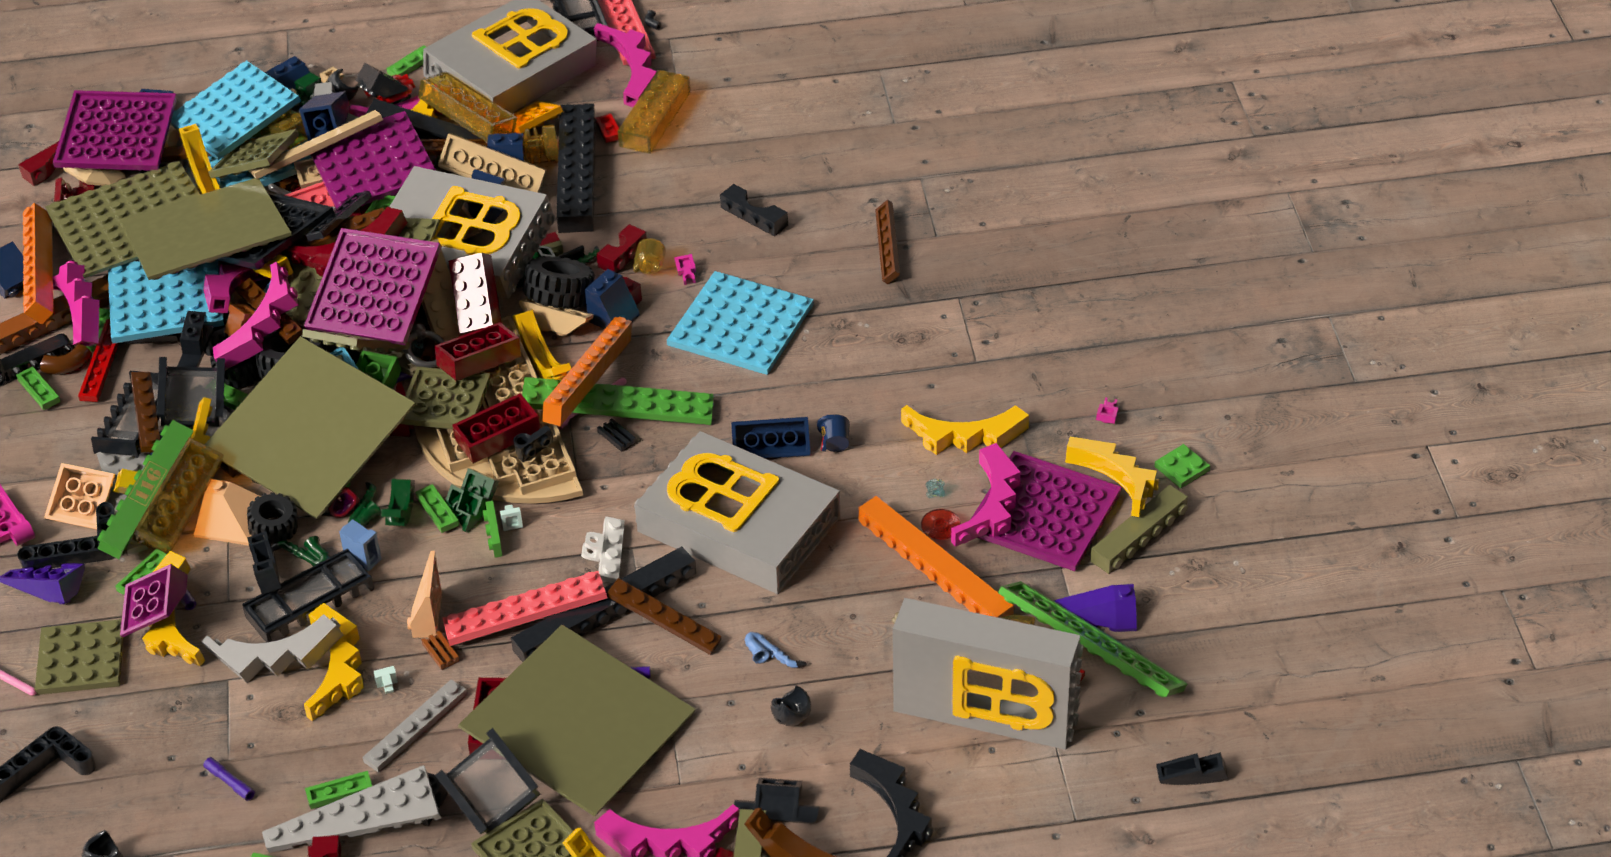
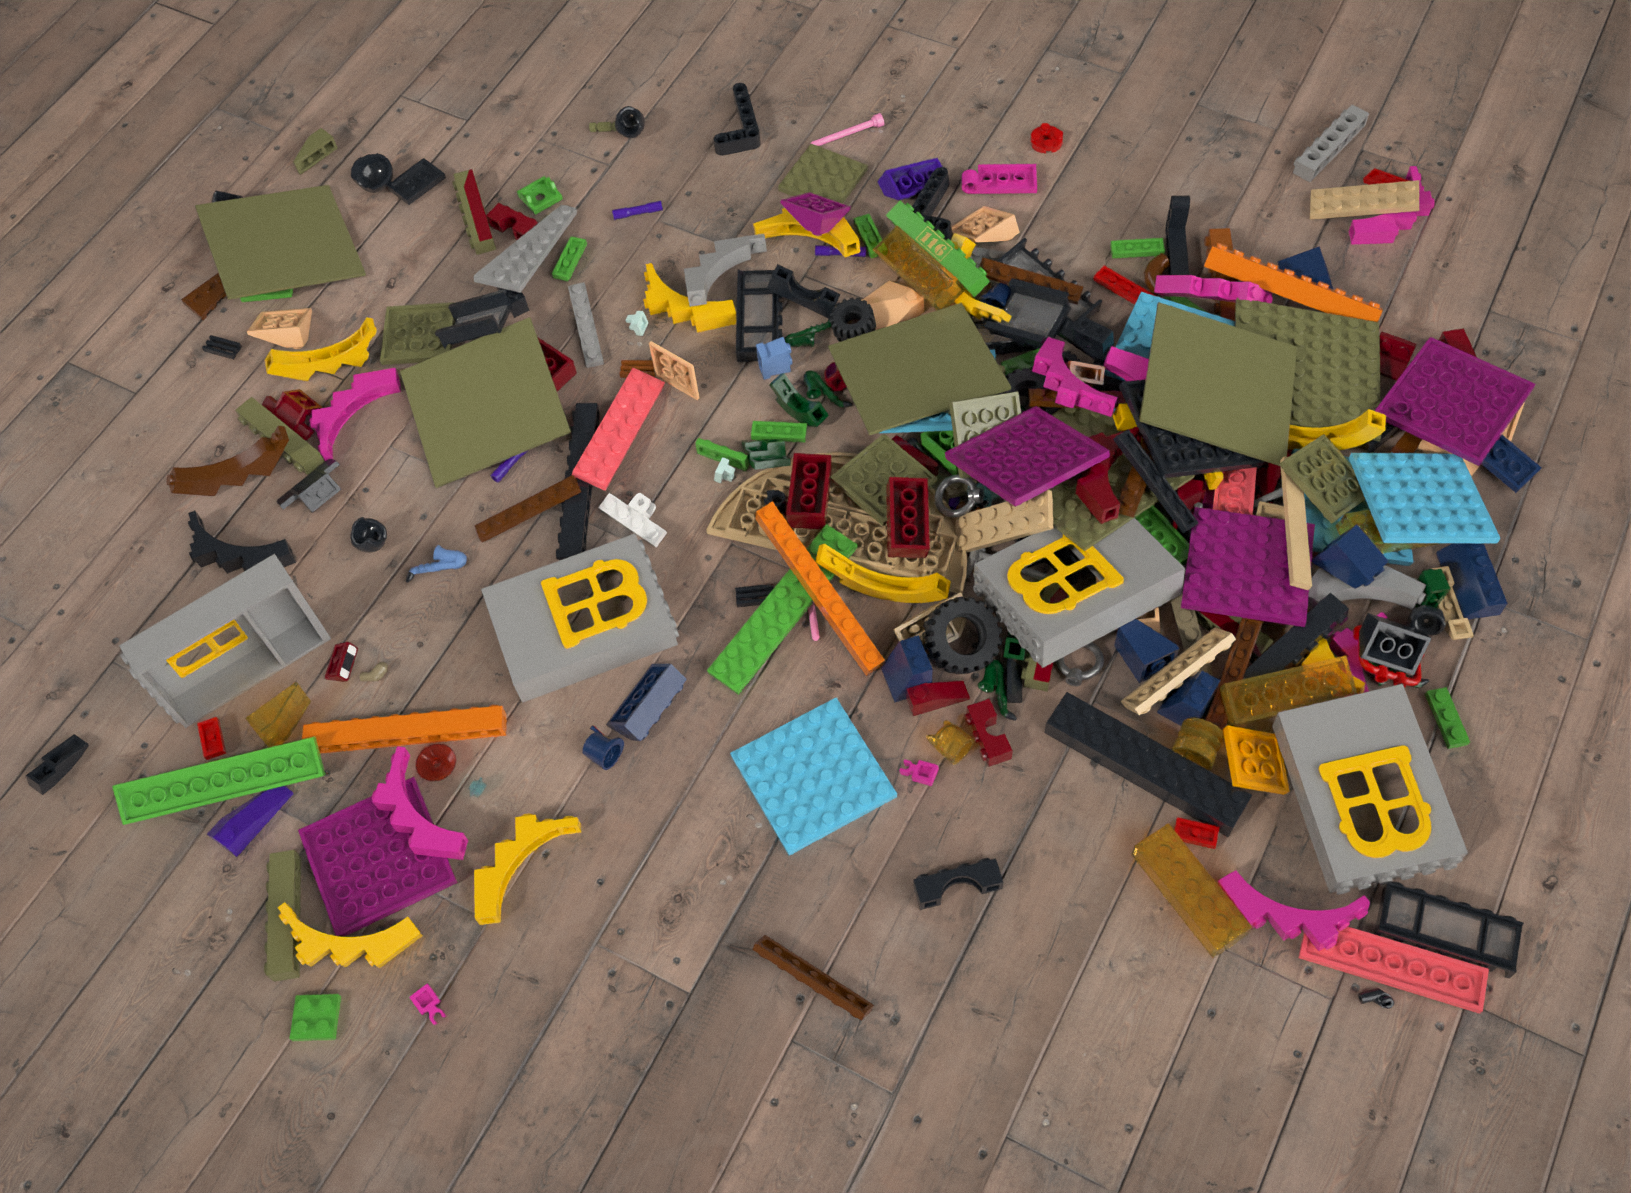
camera: 130 degrees right, 15 degrees up
brick [449,253,502,334] -> none

